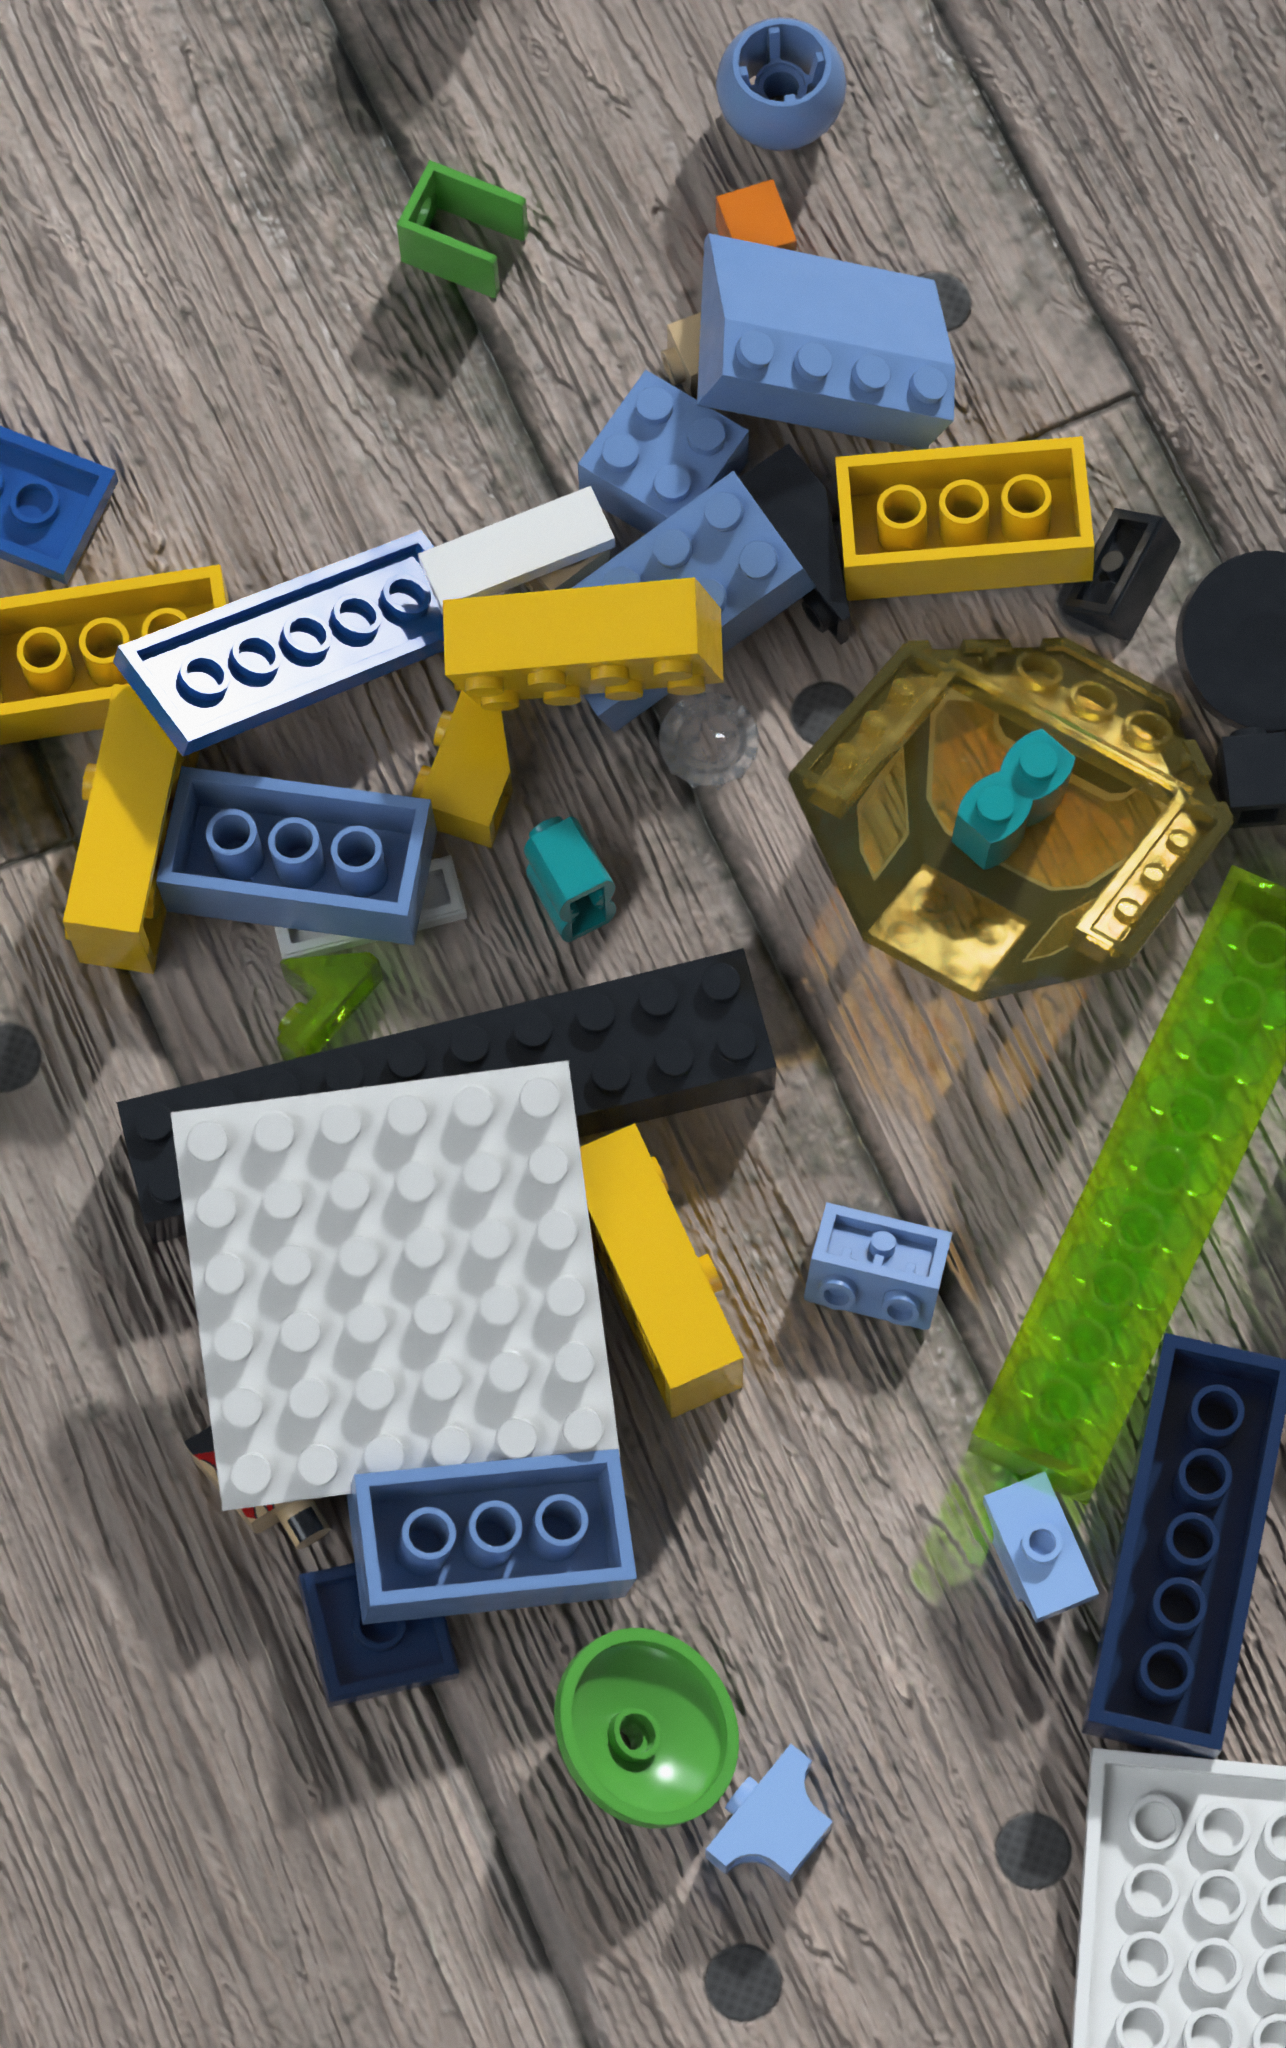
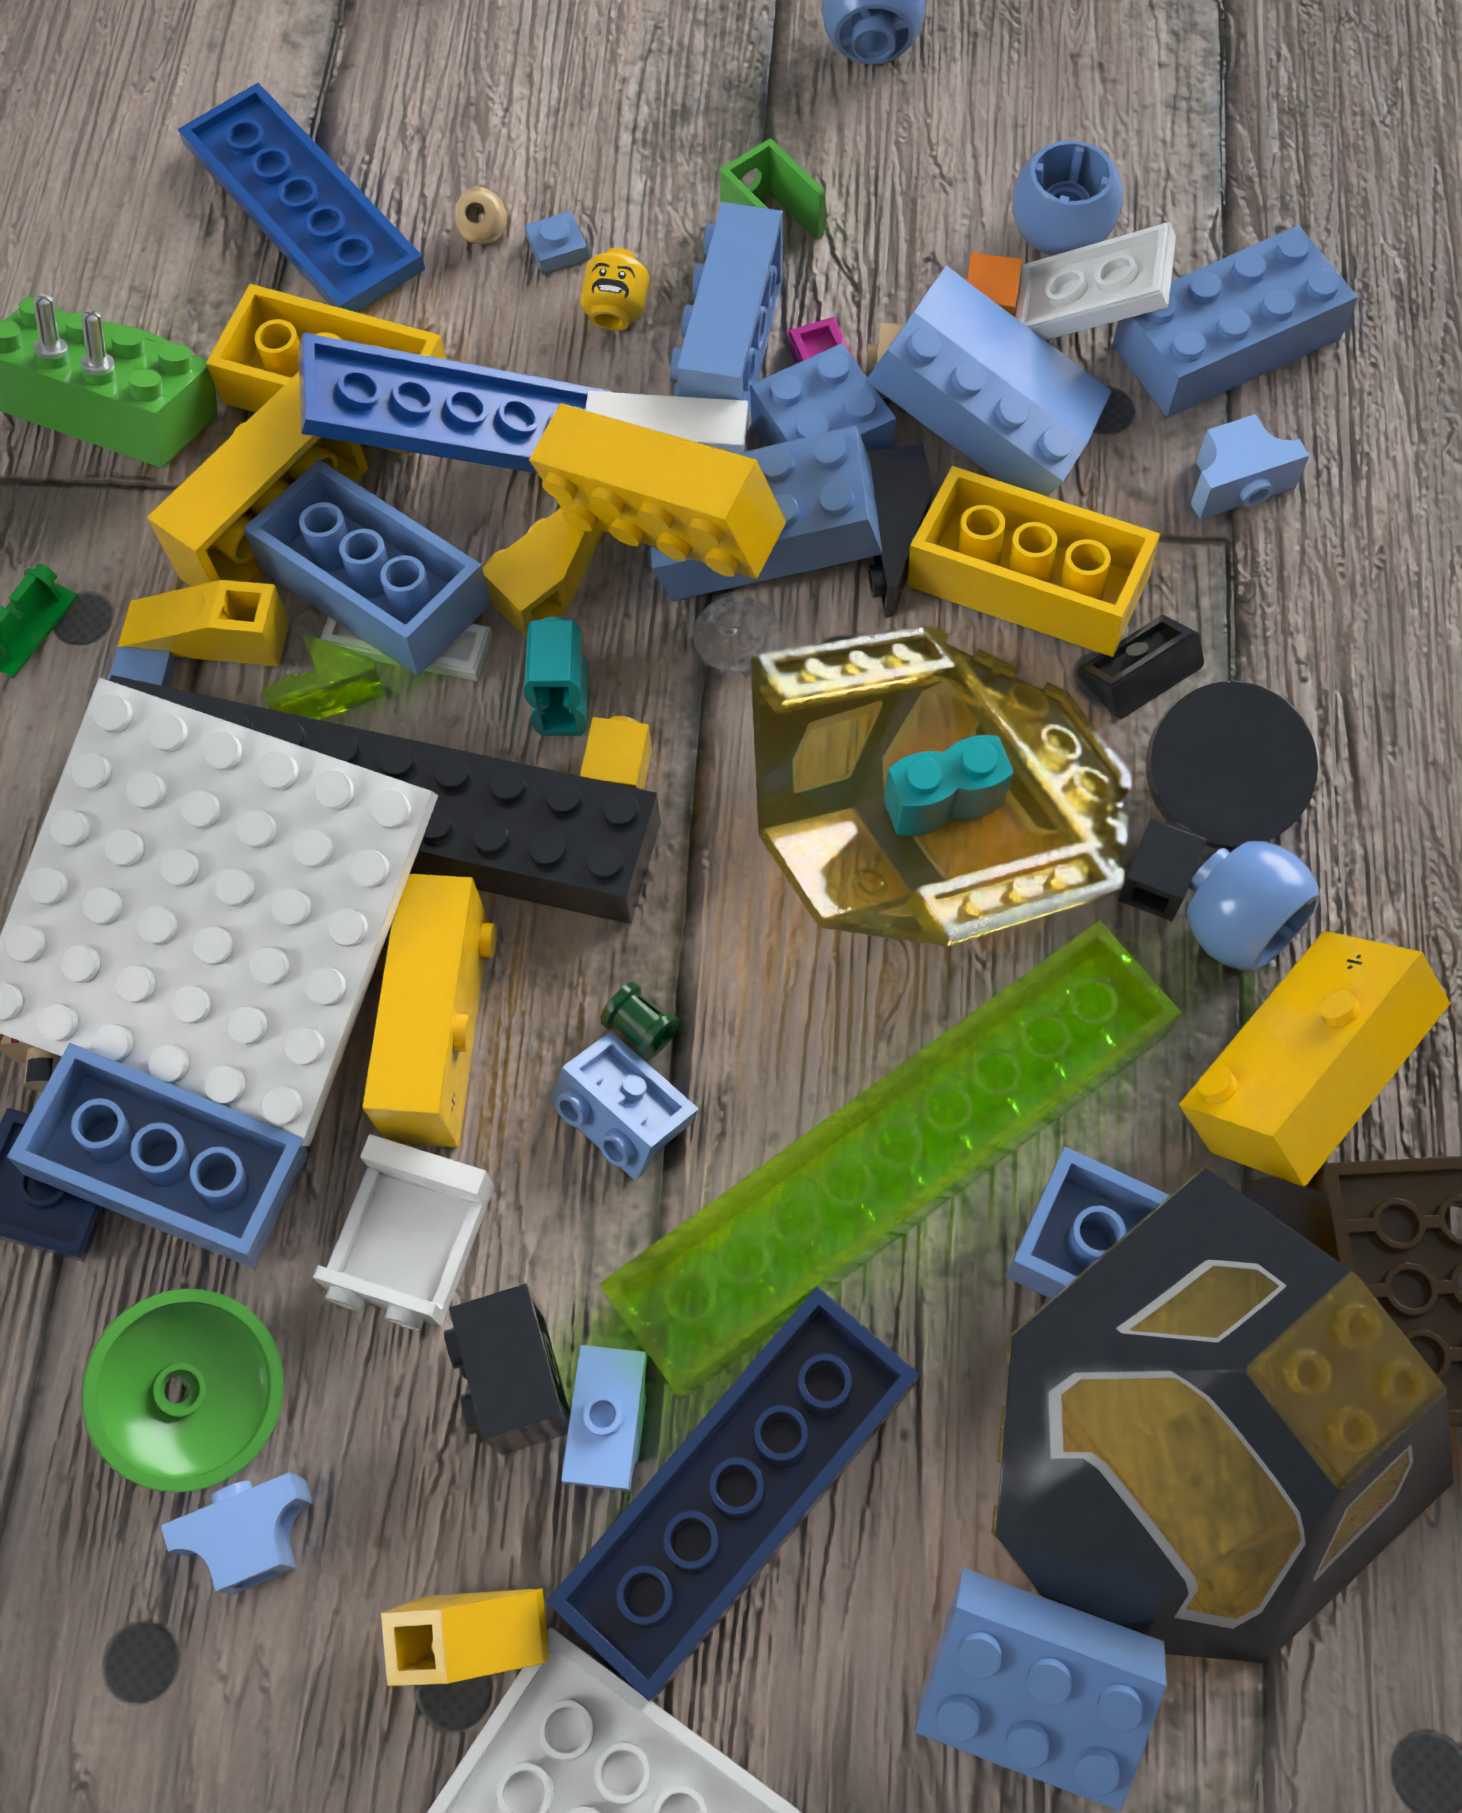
camera: 30 degrees right, 5 degrees down
none -> medium blue tile [108,647,176,687]
none -> yellow slope [118,580,290,667]
none -> white panel [313,1134,495,1331]
none -> yellow slope [381,1588,550,1686]
none -> black brick [444,1283,571,1456]
none -> tan piece [454,186,507,244]
none -> medium blue plate [524,211,589,275]
none -> yellow head [580,248,650,331]
none -> yellow brick [580,716,652,790]
none -> dark green bush [600,982,680,1061]
none -> medium blue brick [670,202,783,425]
none -> dark pink tile [786,317,852,364]
none -> white tile [1014,222,1176,340]
none -> medium blue brick [1112,225,1358,418]
none -> light blue brick [1191,414,1309,520]

